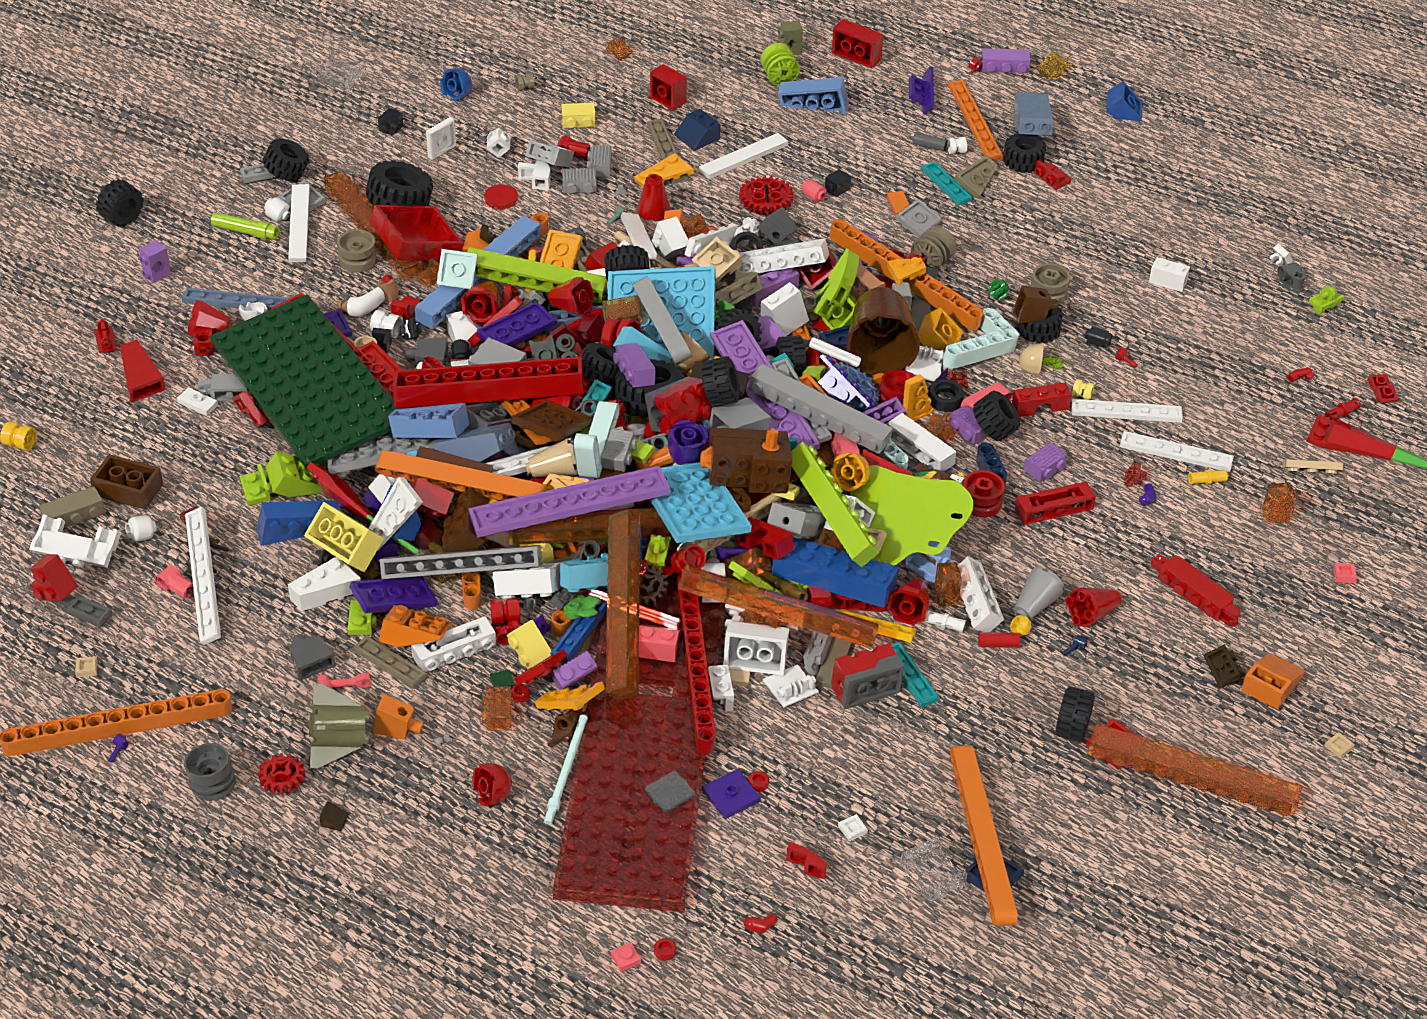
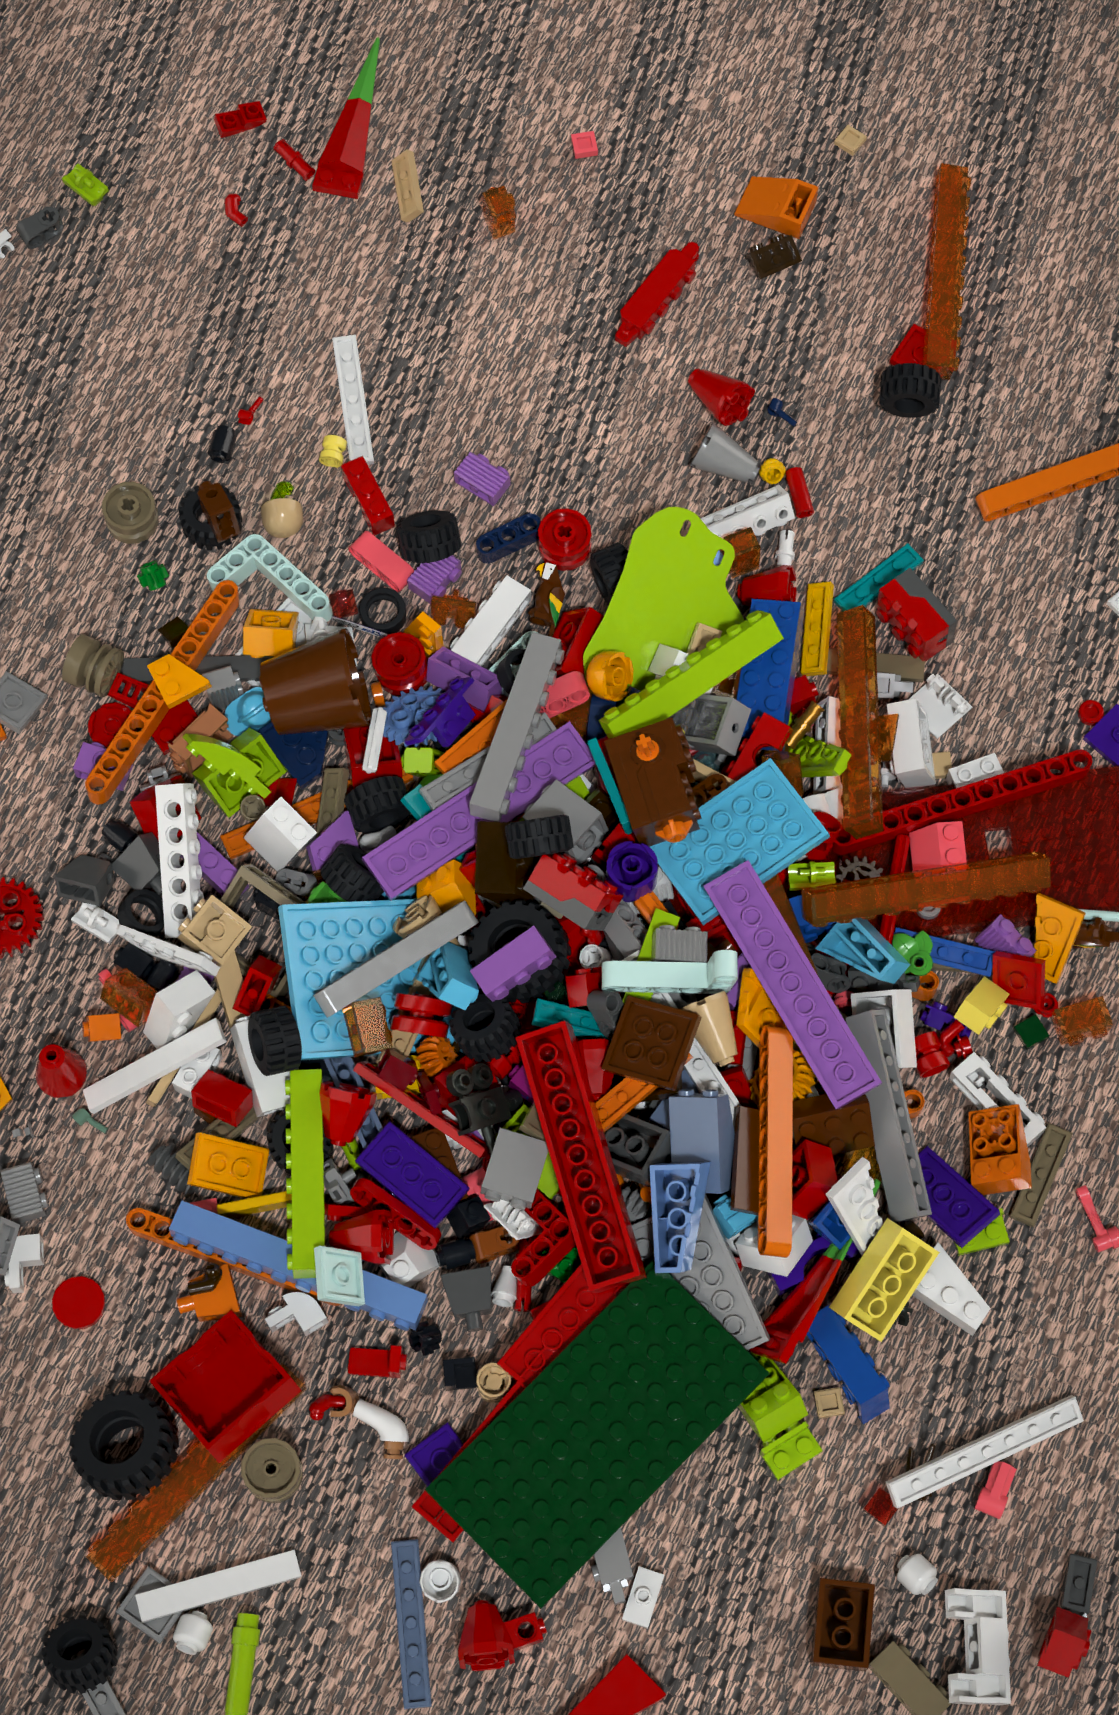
camera: 100 degrees left, 25 degrees up
red plate [231,391,266,427] -> none
dark grey torso [289,634,335,681] -> none
white wheel [370,309,403,338] -> none
clear orange bracket [416,259,440,288] -> none
red brick [1015,481,1096,525] -> none
white tile [1120,431,1234,472] -> none
clear red tile [1124,461,1147,487] -> none
dark purple arm [1139,483,1157,506] -> none
white brick [1149,257,1190,292] -> none
yellow pin [1188,469,1228,485] -> none

